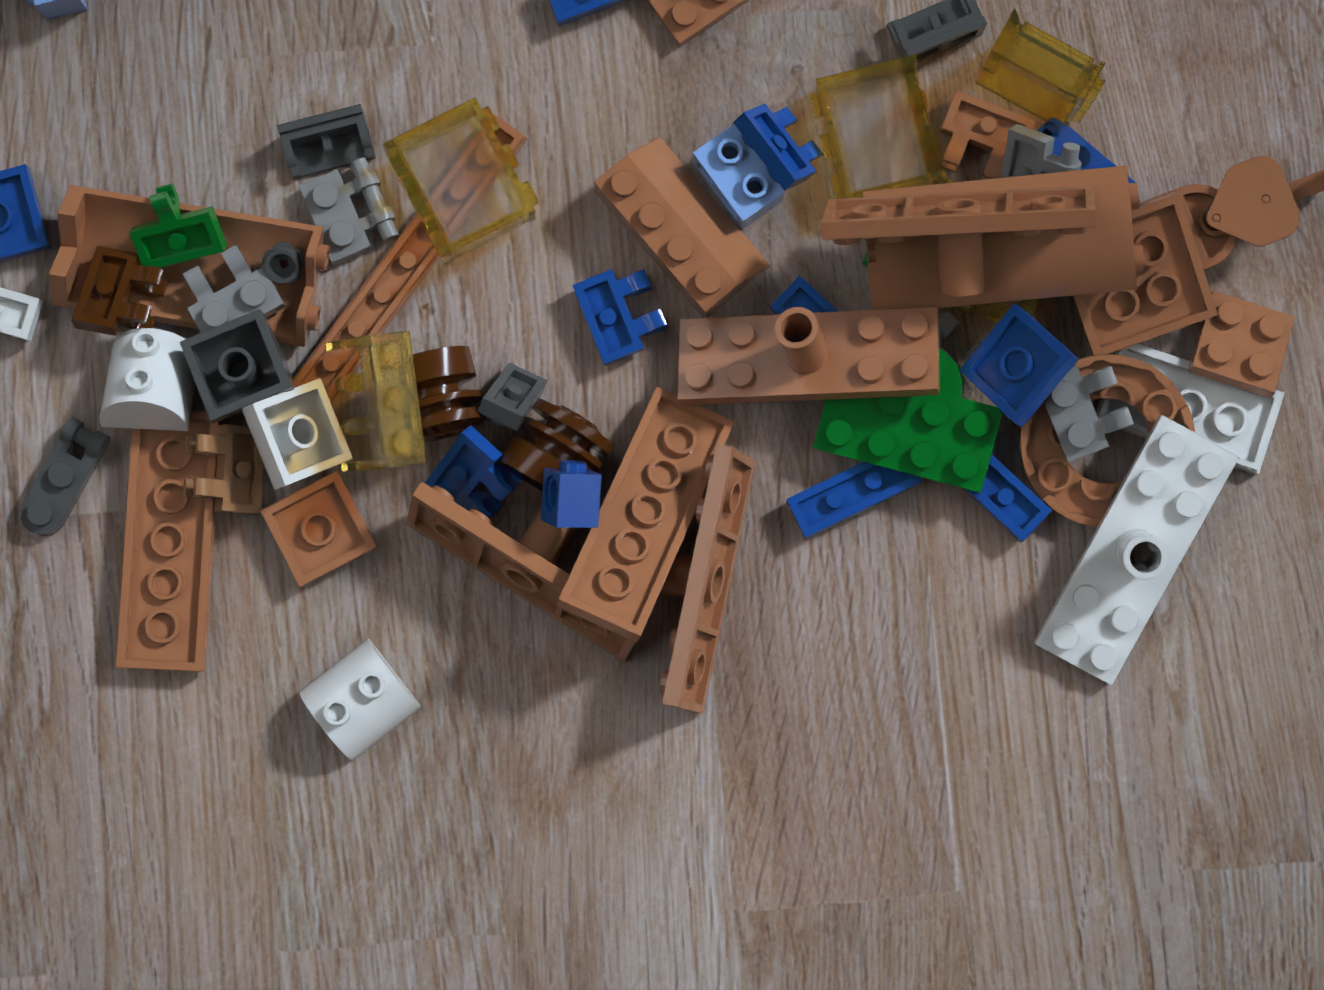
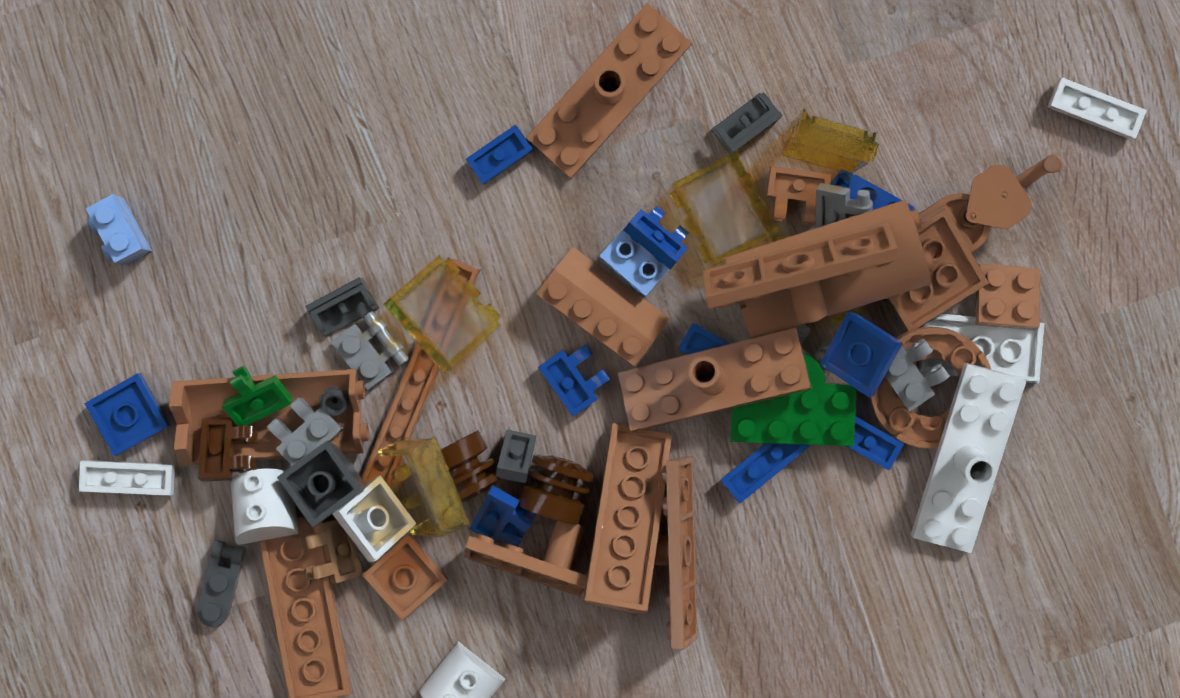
camera: 10 degrees left, 5 degrees up
blue brick [541,460,602,528] -> none

